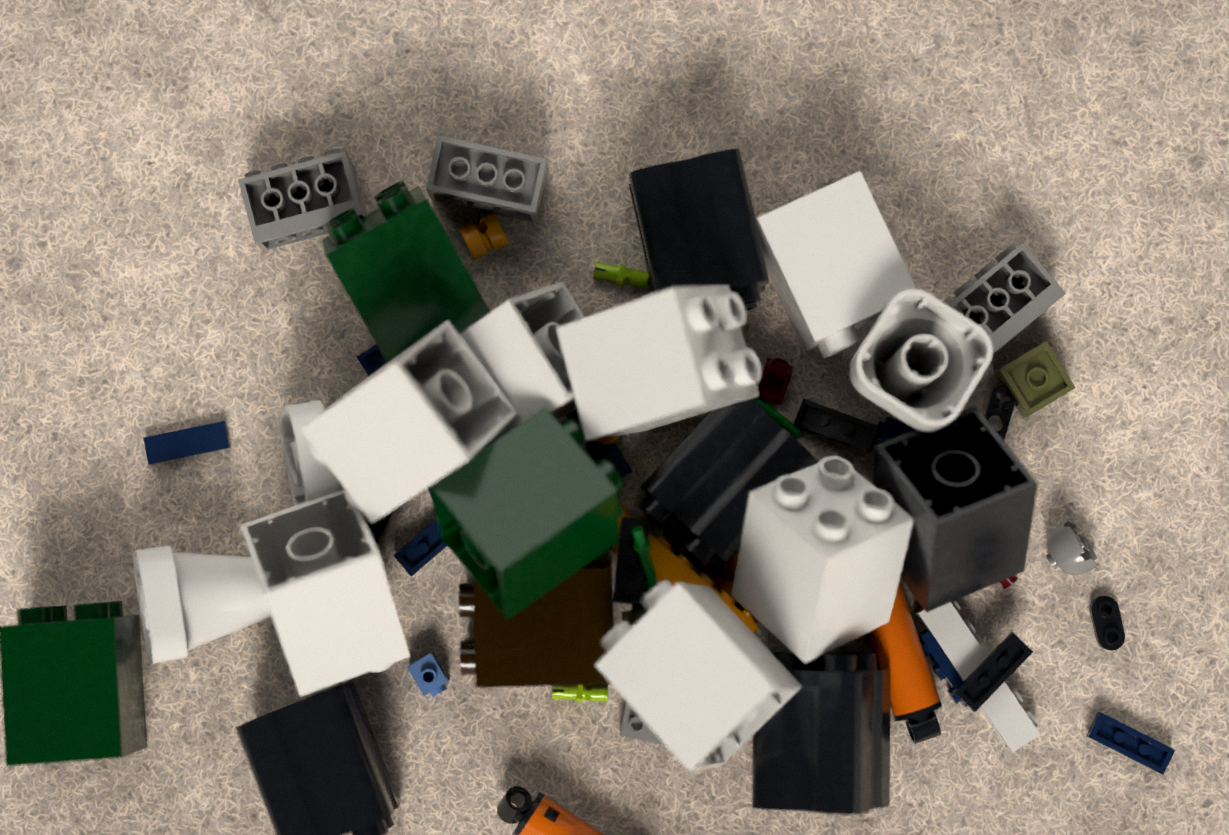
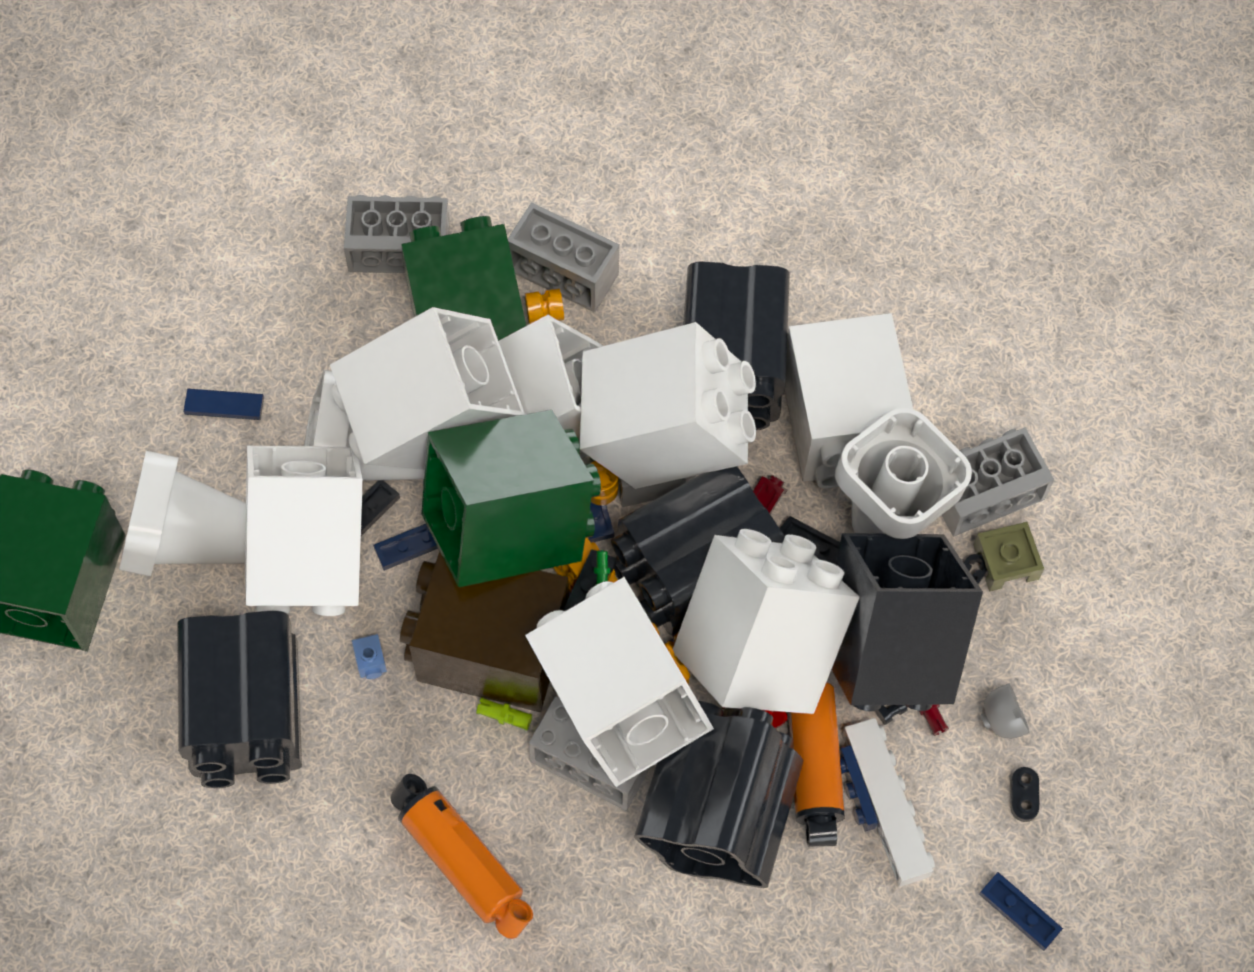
camera: 15 degrees right, 20 degrees down
black plate [953,632,1033,712] -> none

